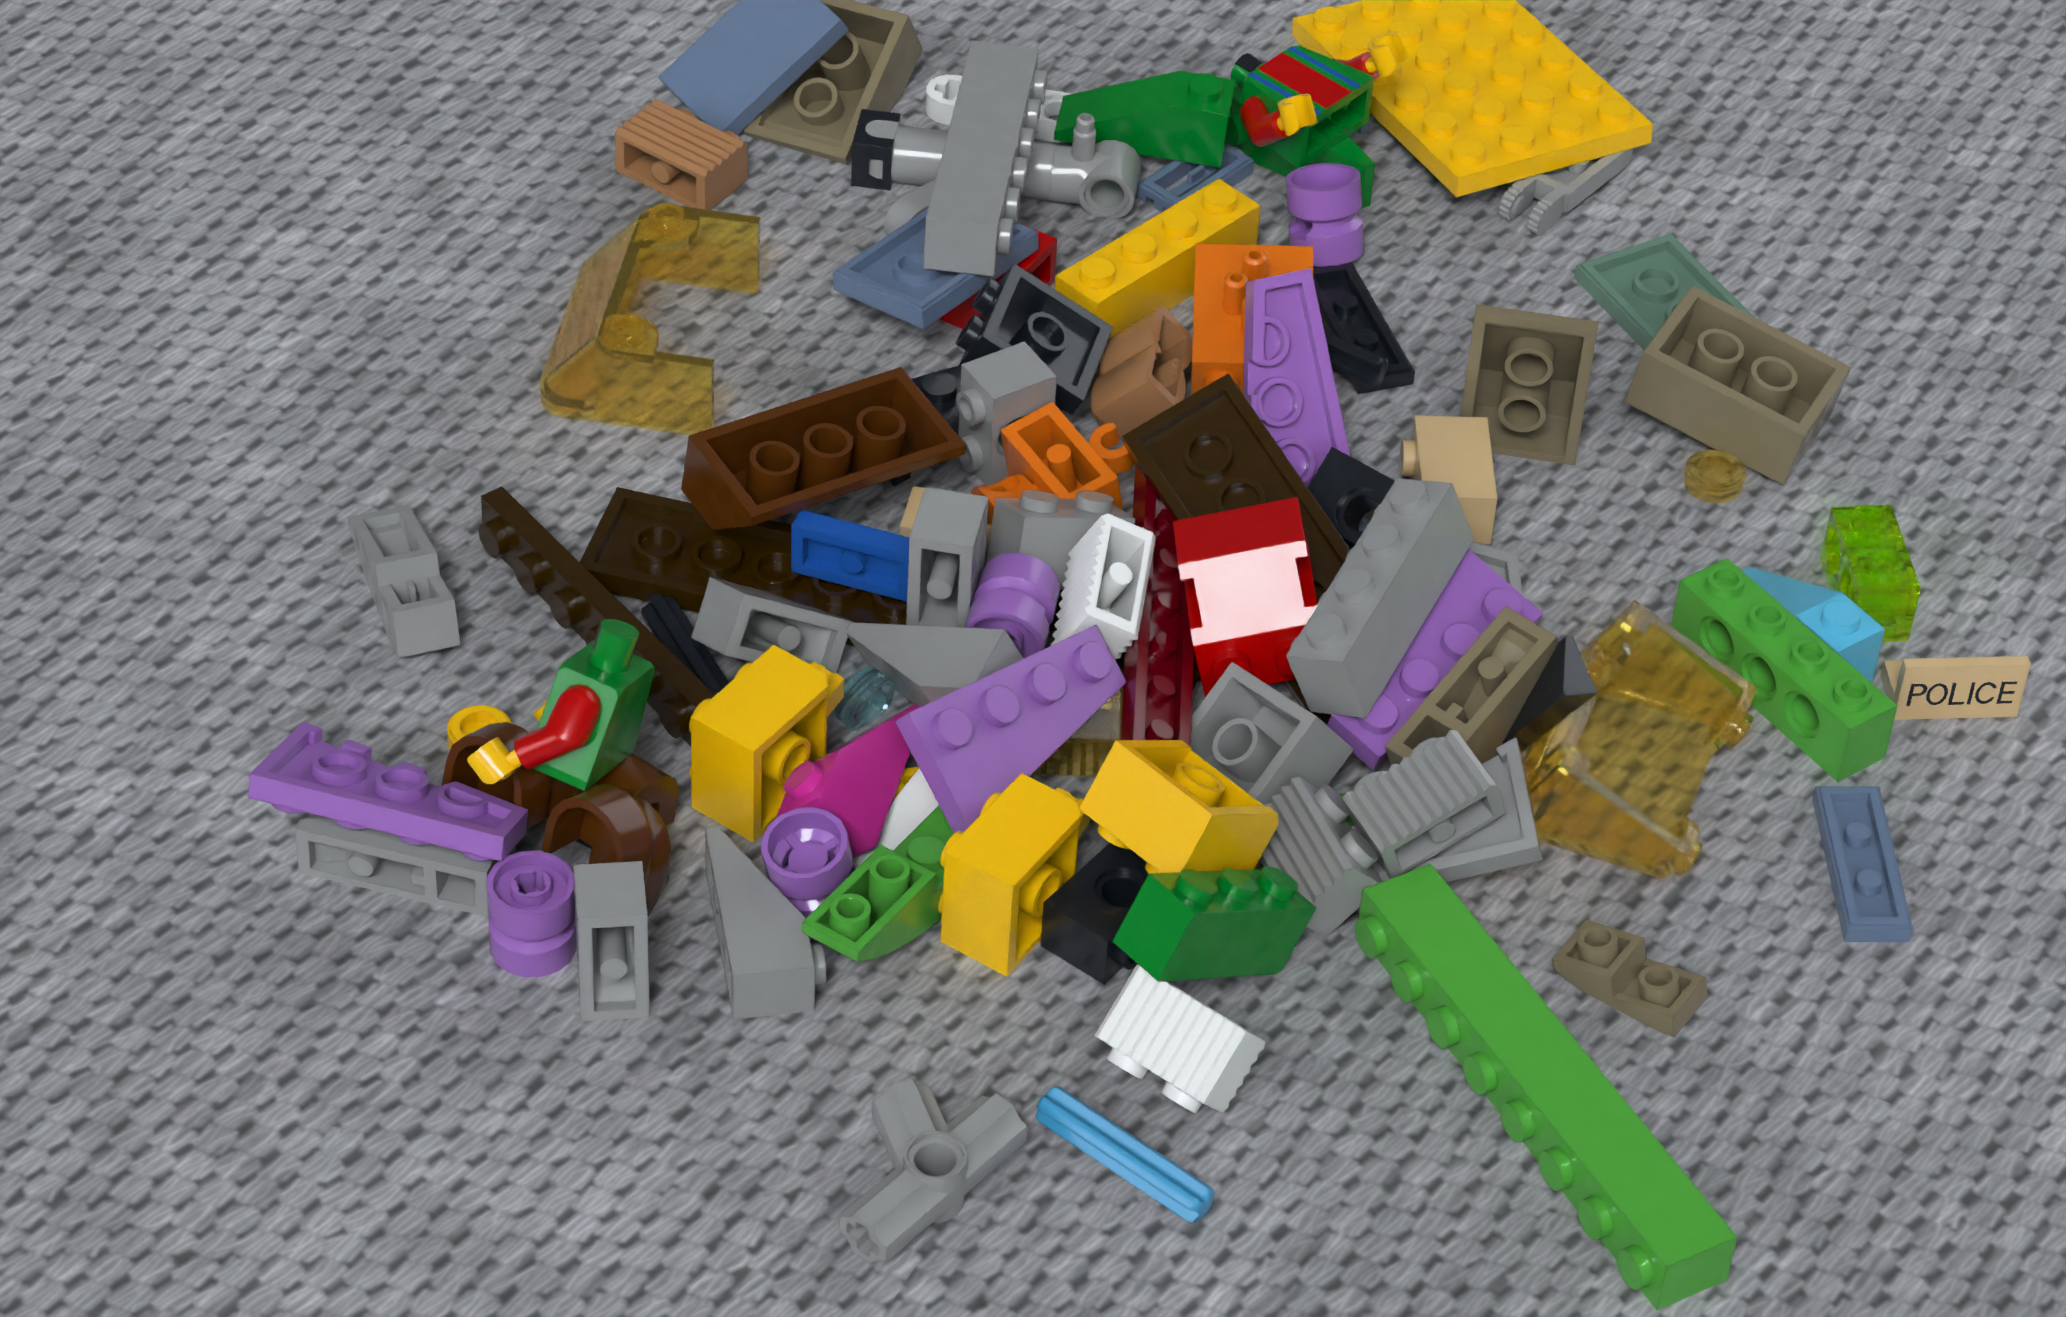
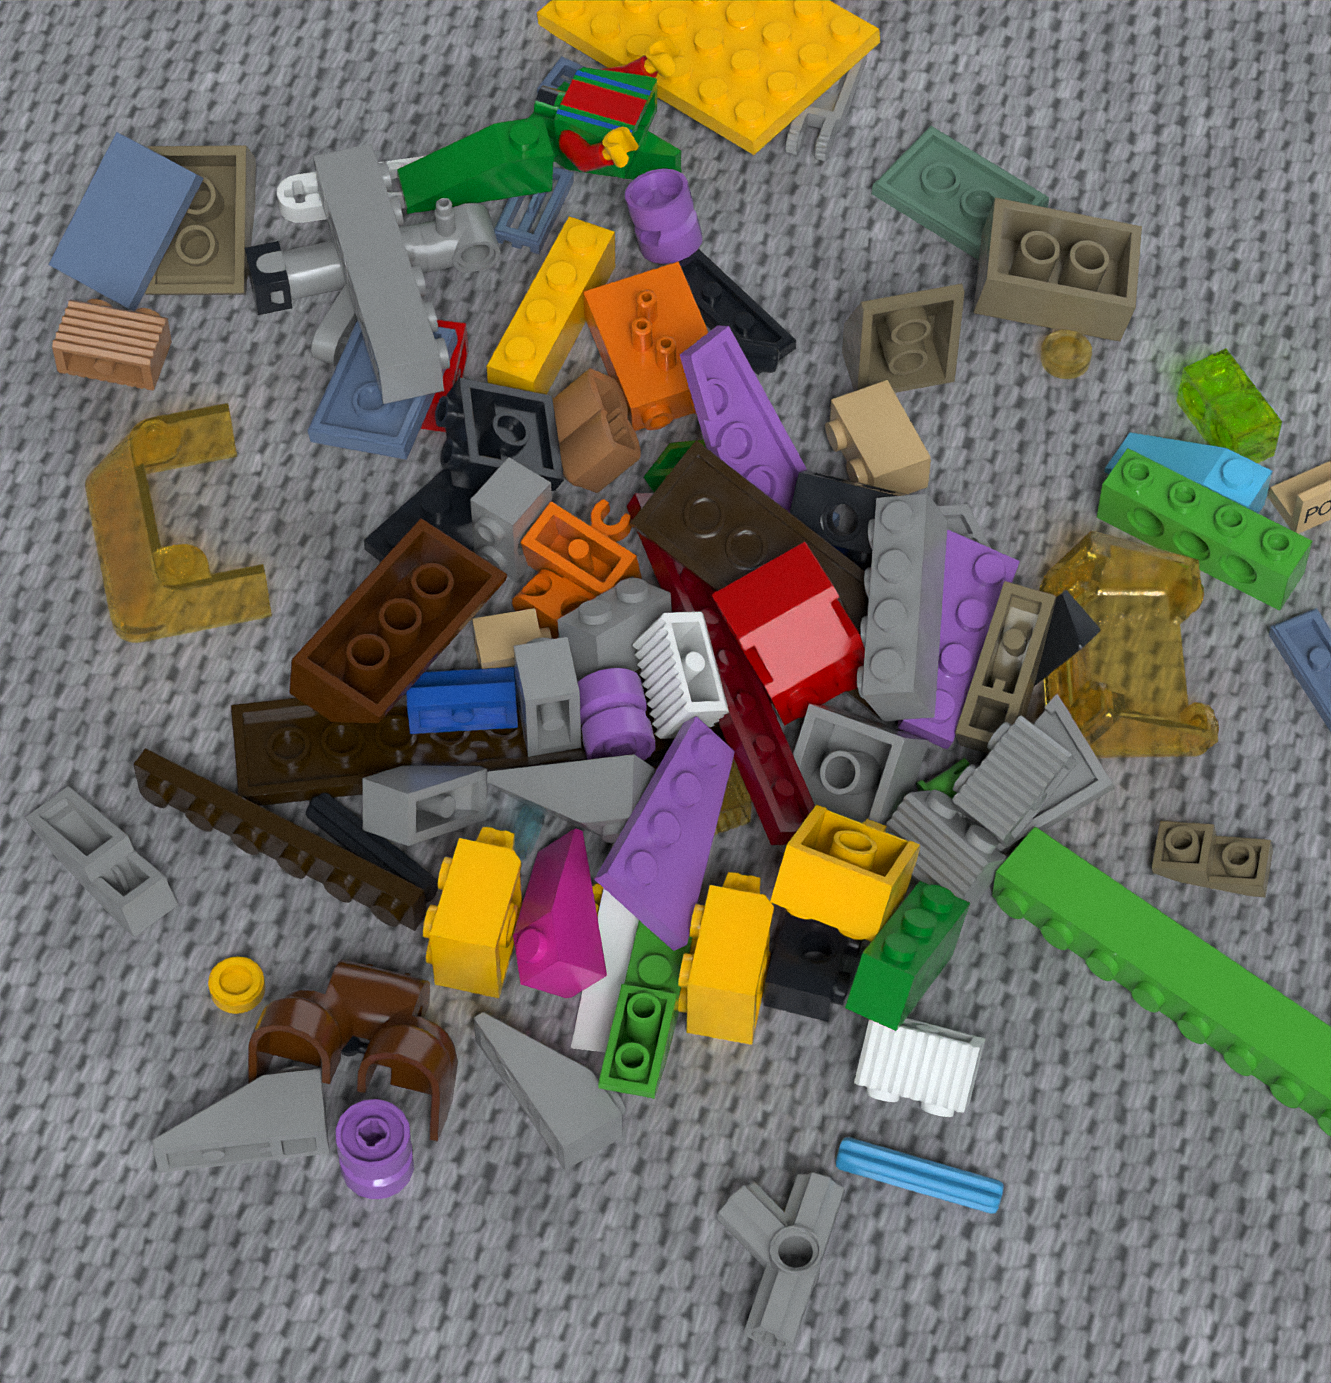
camera: 20 degrees left, 15 degrees up
medium lavender wing [248,721,528,861] -> none
green torso [467,619,655,791] -> none
light grey slope [573,861,650,1021] -> none
medium lavender wheel [761,807,856,919] -> none

